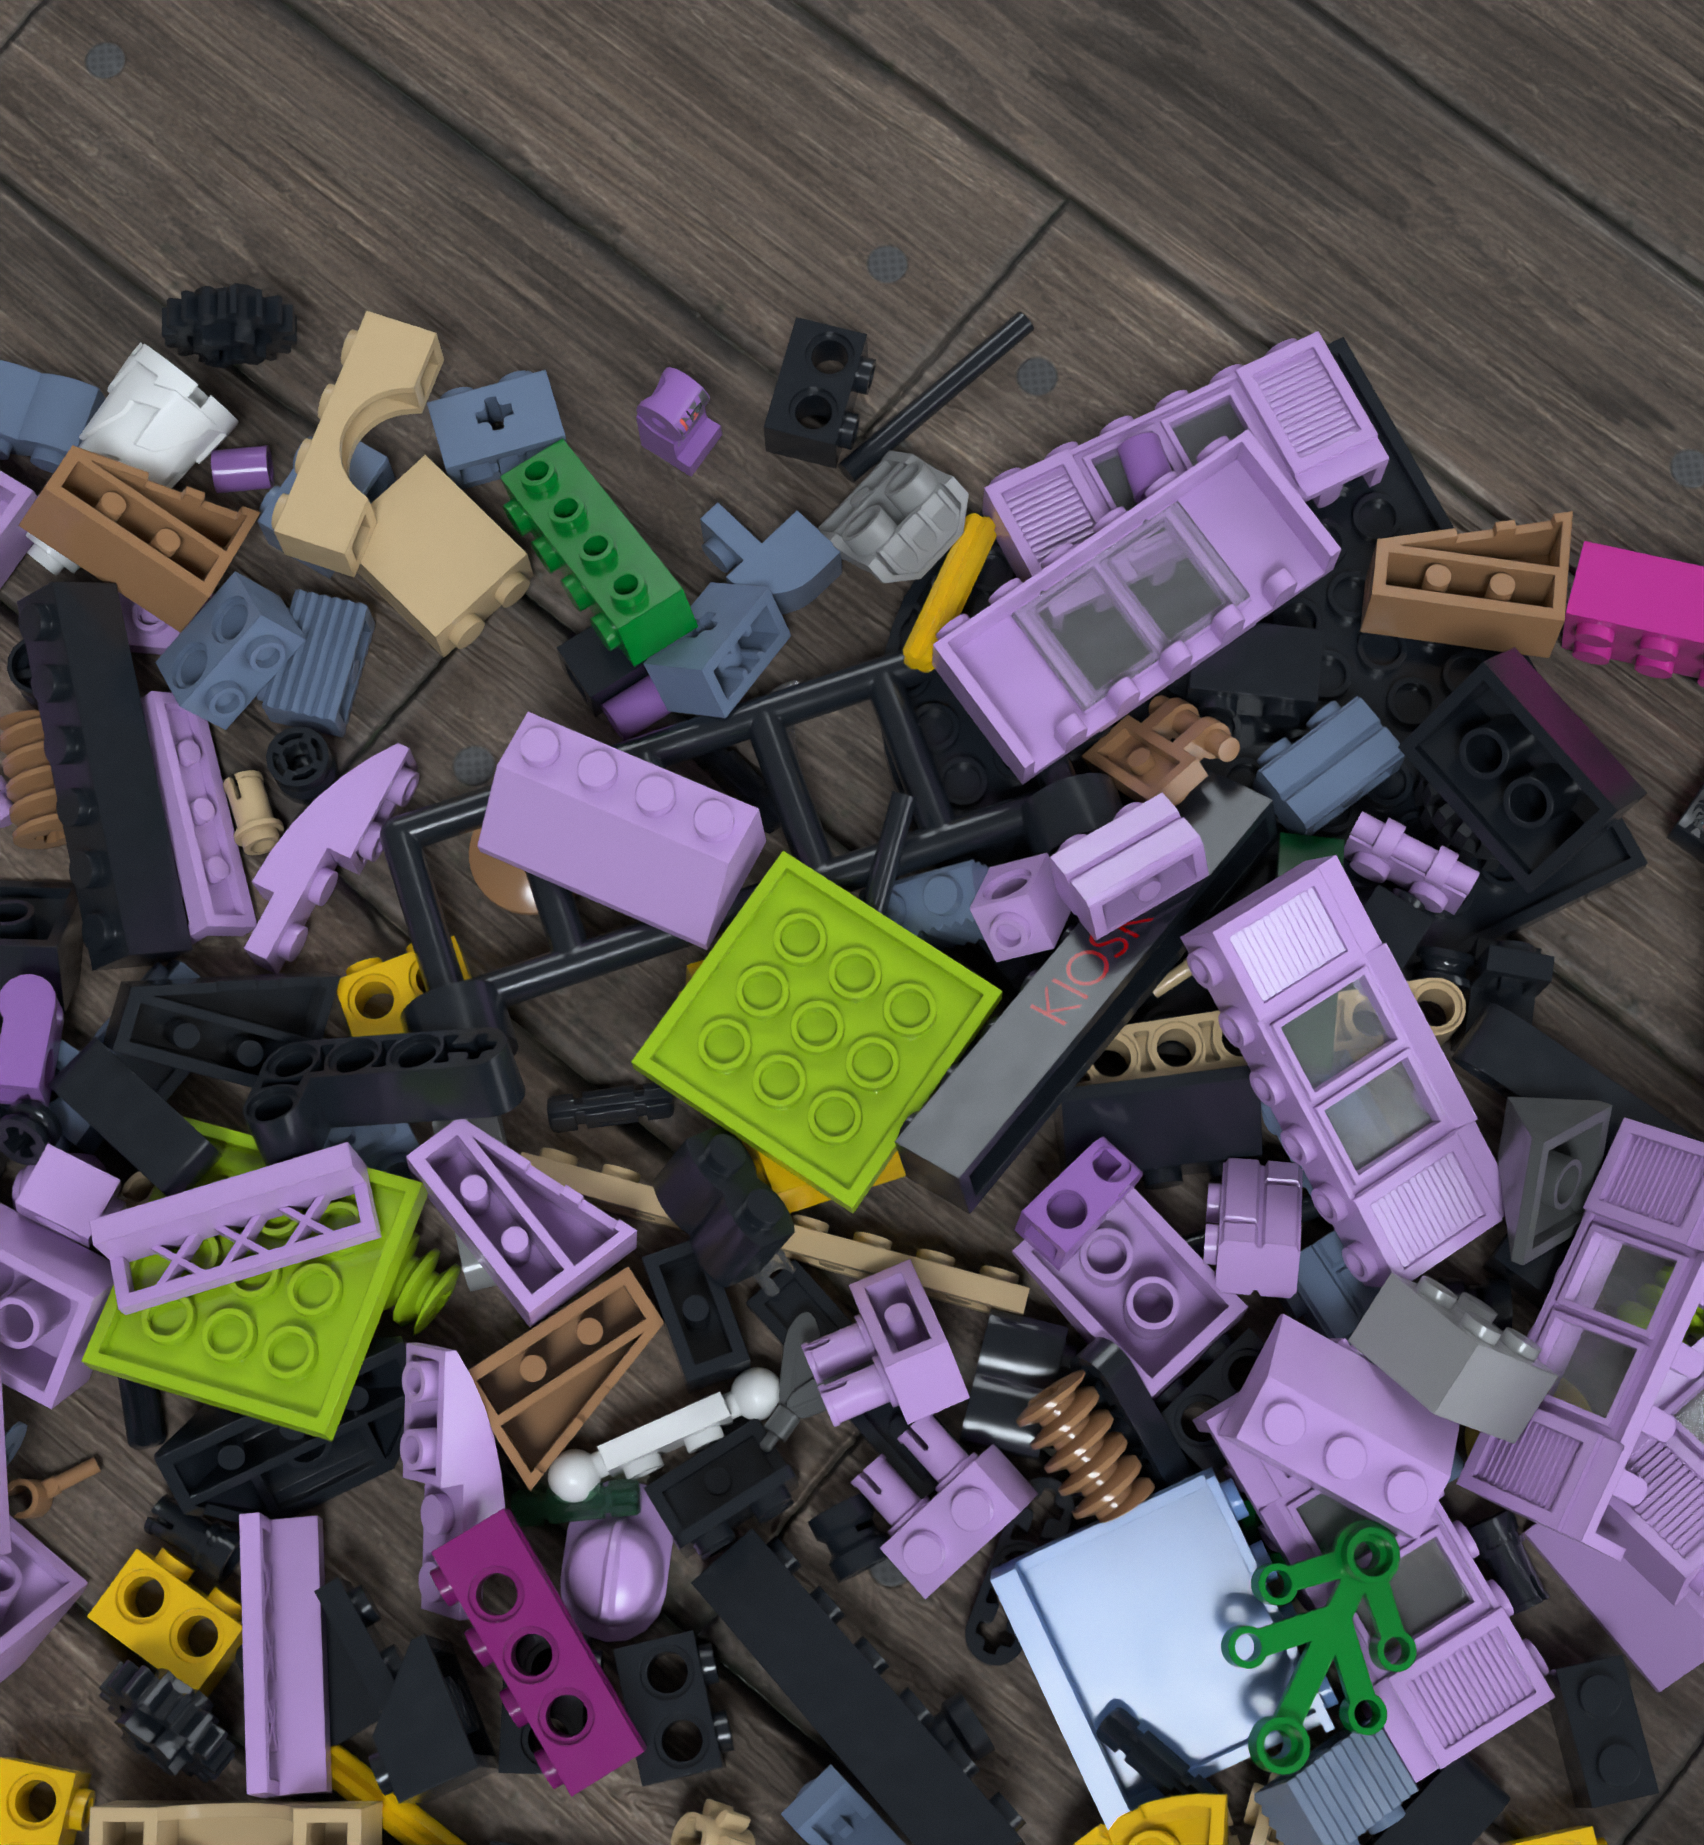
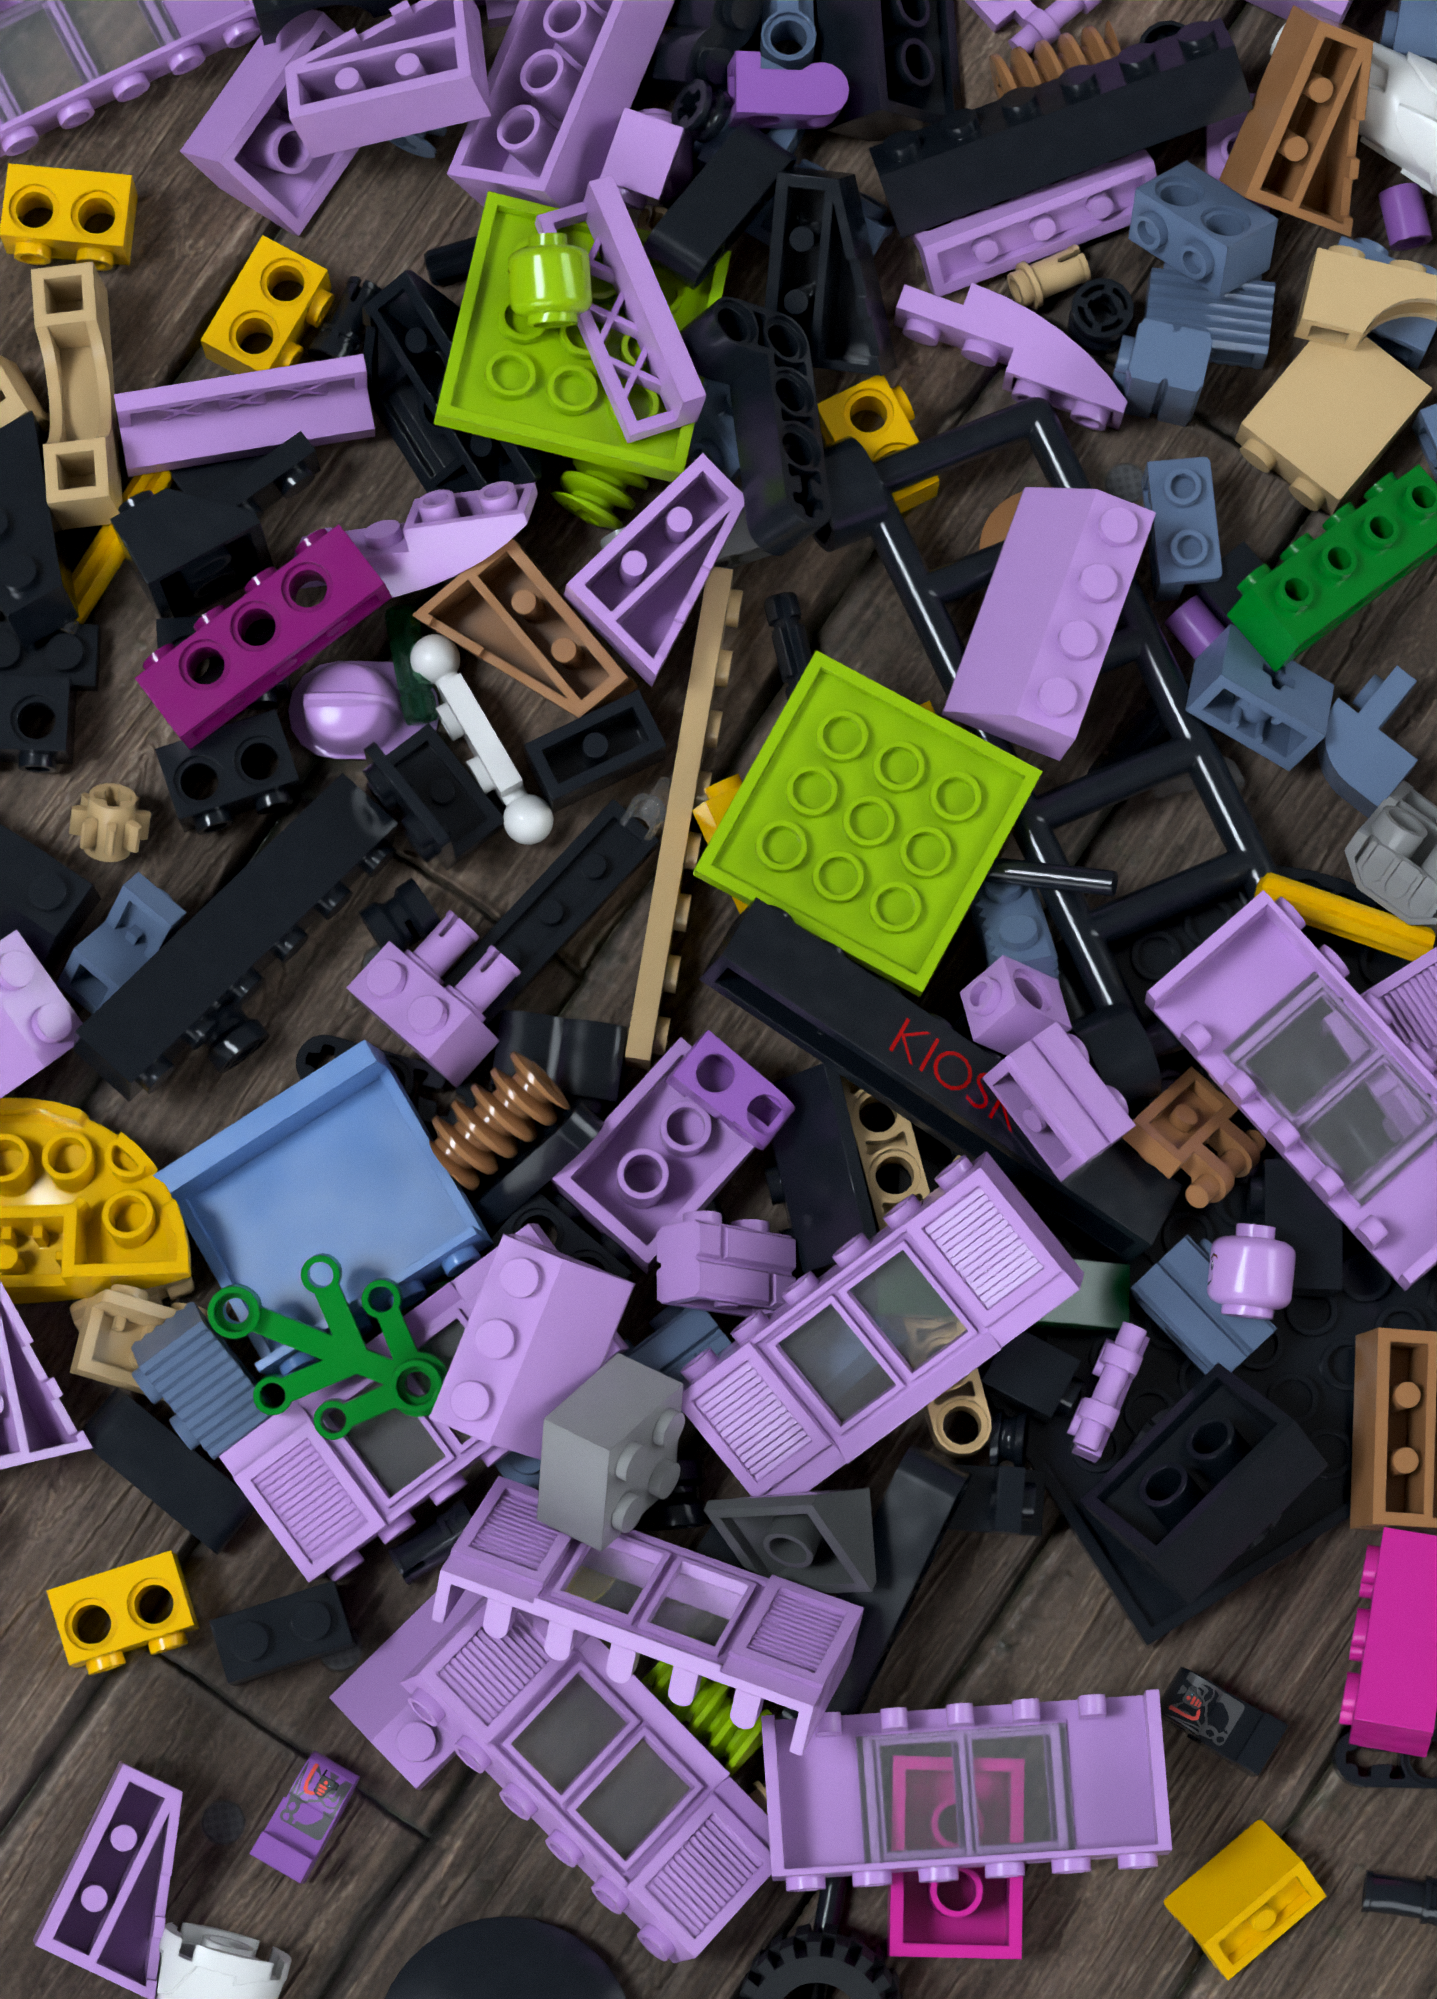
camera: 80 degrees right, 5 degrees up
medium nougat hand [8,1457,101,1519] -> none
black gear [99,1660,236,1783] -> none
black brick [653,1125,795,1288] -> none
dark grey piece [760,1312,874,1452] -> none
lavender brick [801,1259,970,1427] -> none
black axle [1096,1707,1218,1797] -> none
none -> lime head [508,233,592,328]
none -> sand blue brick [1112,318,1213,427]
none -> sand blue bracket [1141,457,1222,602]
none -> lavender head [1207,1223,1296,1320]

